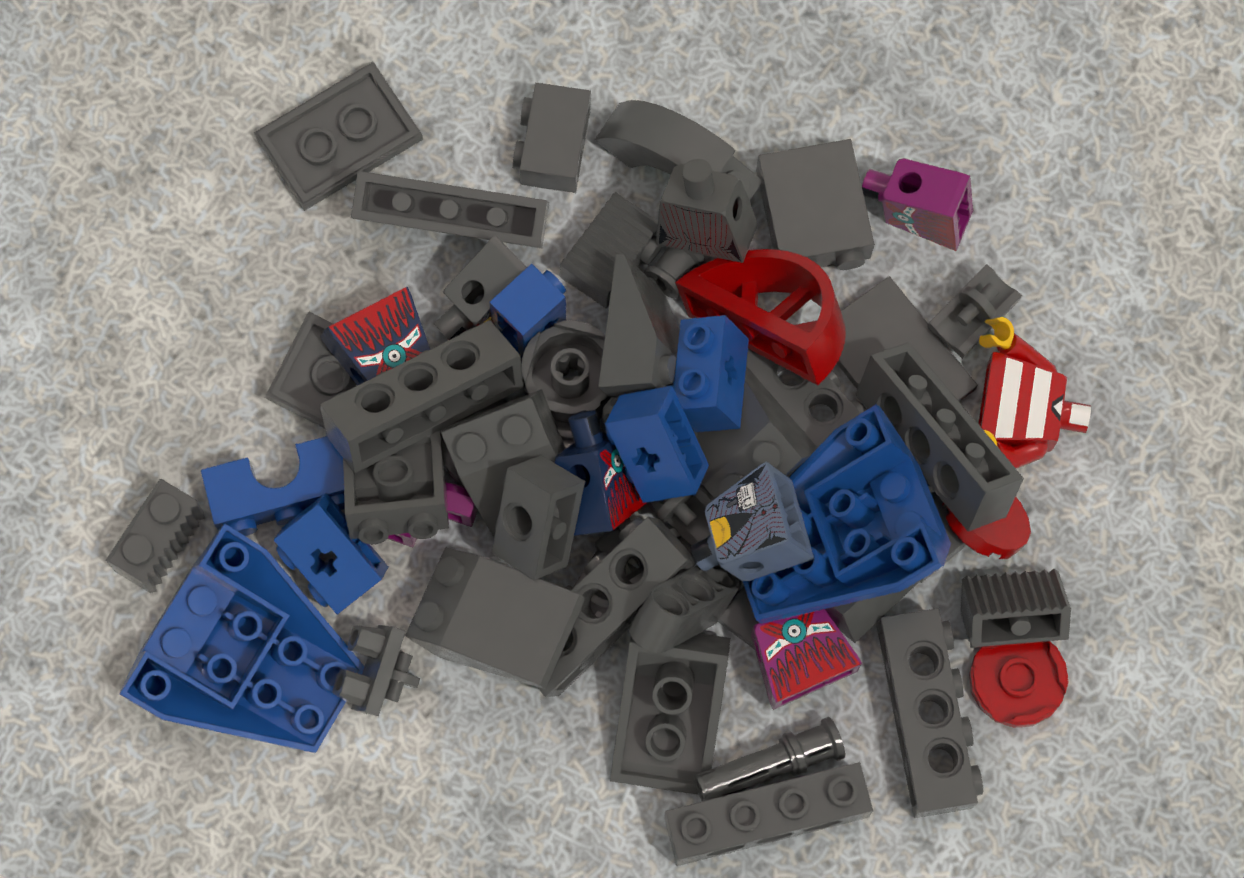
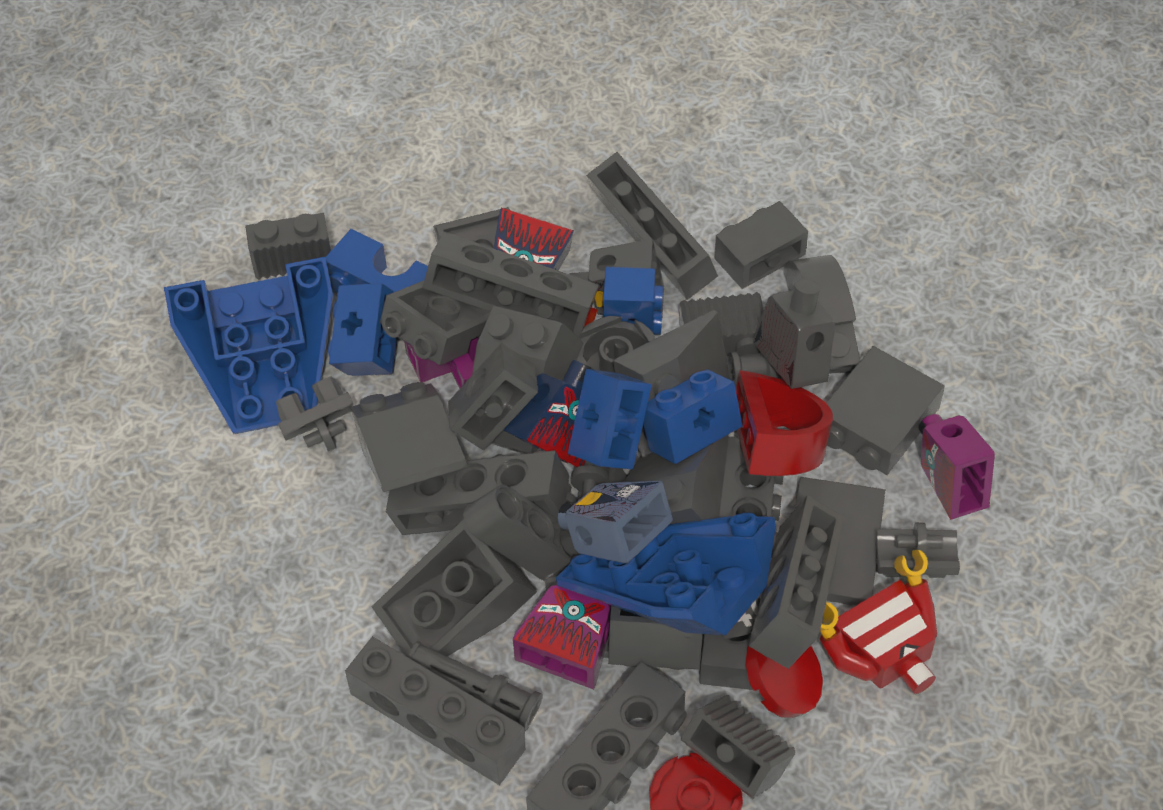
camera: 50 degrees right, 20 degrees down
dark grey tile [254,62,423,211] -> none

